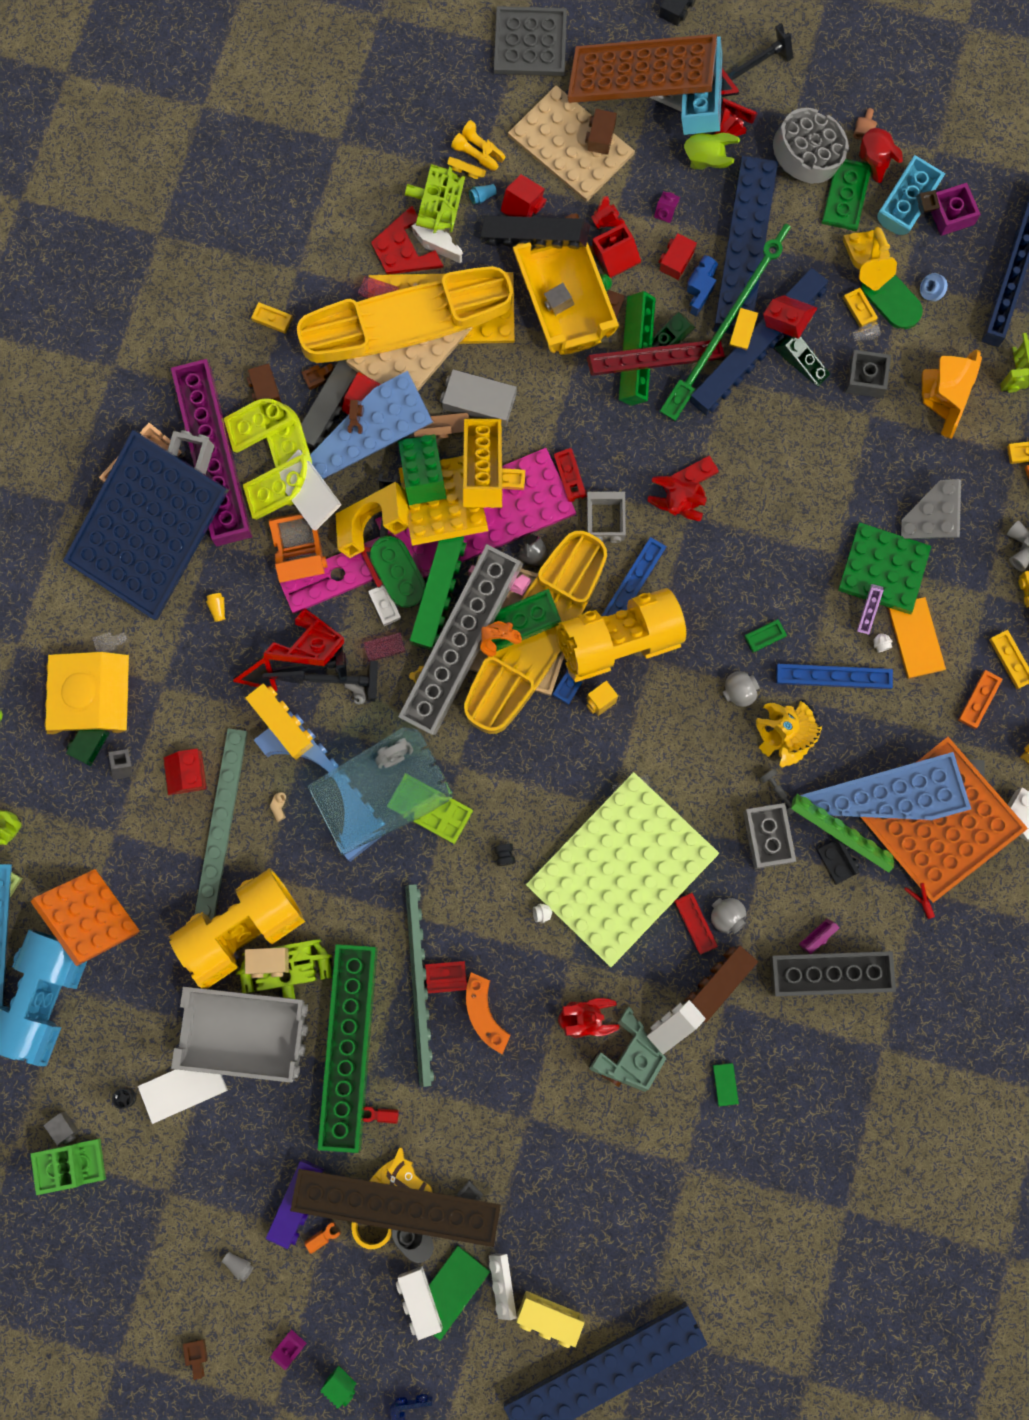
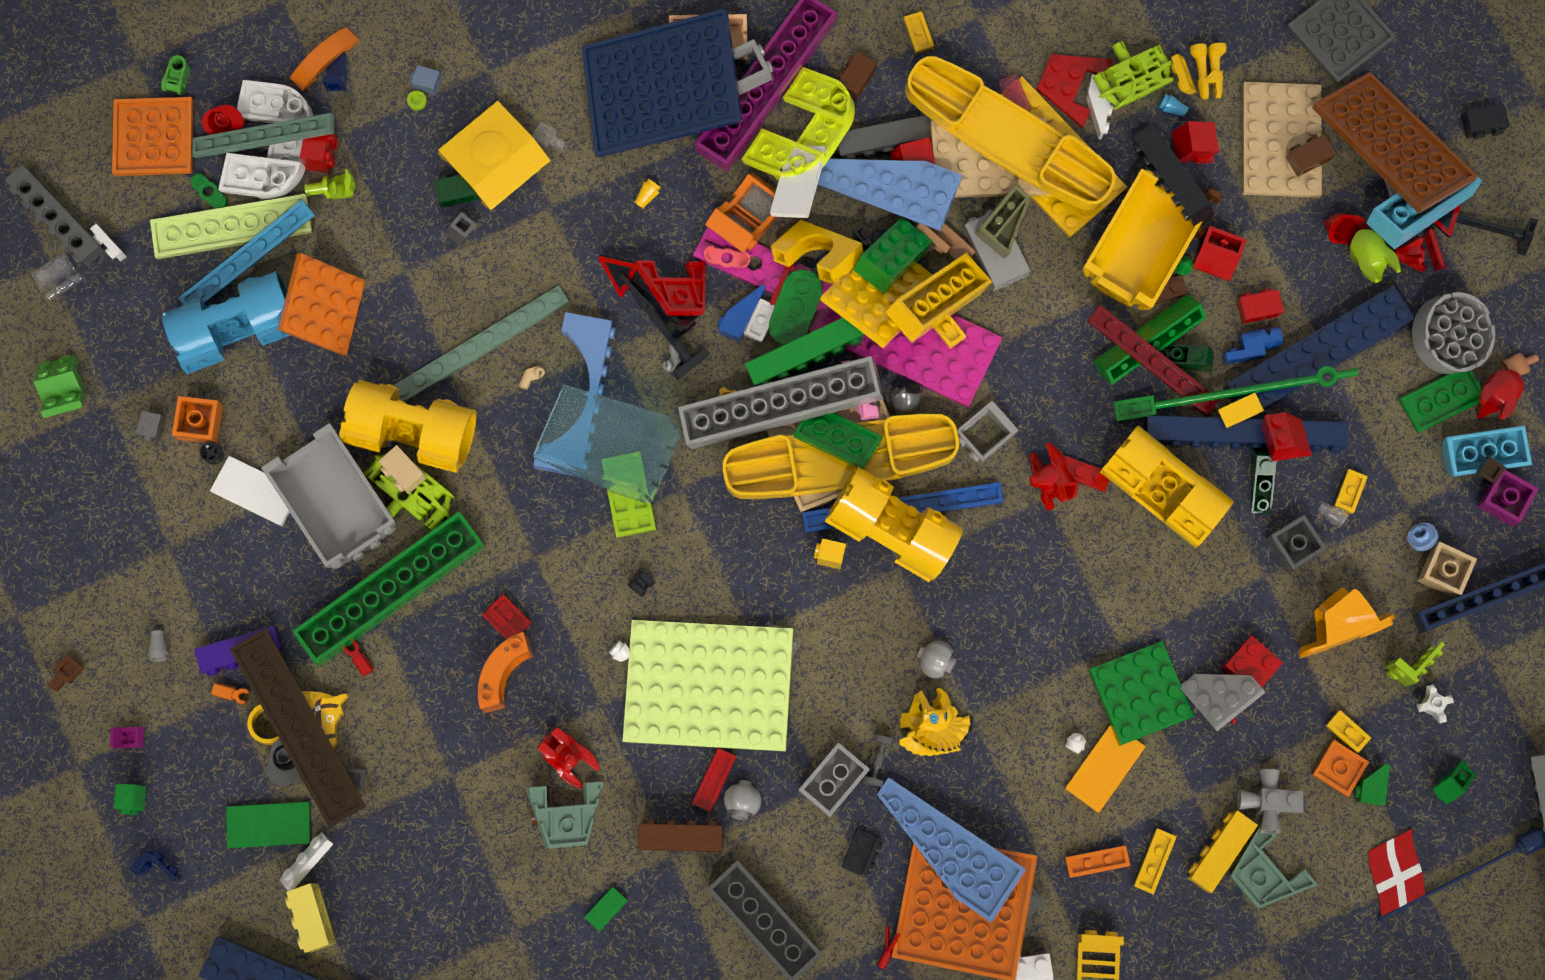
camera: 45 degrees right, 0 degrees up
bright green bracket [31,1139,106,1195] -> none
red slope [164,748,207,795] -> none
yellow brick [245,683,314,760] -> none
reddish brown plate [301,363,334,390] -> none
reddish brown plate [348,400,364,434] -> none
clear pink plate [364,633,406,662] -> none
light grey plate [375,738,413,769] -> none
white brick [396,1266,443,1340] -> none
sand green plate [405,884,434,1087] -> none
orange helmet [480,621,522,657] -> none
flat silver brick [544,283,575,316] -> none
red plate [554,448,587,502] -> none
red rock [591,196,625,229] -> none
white brick [647,1000,706,1054] -> none
magenta bracket [654,191,680,223] -> none
green tile [744,619,787,653] -> none
blue plate [776,664,893,689] -> none
bright green plate [791,794,894,873] -> none
magenta plate [799,919,839,954] -> none
yellow plate [843,227,897,291] -> none
lavender piece [857,584,883,634] -> none
green tile [861,275,923,329] -> none
none -> orange brick [172,396,224,444]
none -> coral piece [704,245,751,268]
none -> blue slope [717,285,766,343]
none -> olive wedge [974,184,1031,258]
none -> yellow cylinder [1100,425,1234,548]
none -> red brick [1221,636,1283,687]
none -> red piece [1323,213,1368,245]
none -> tan brick [1417,542,1477,598]

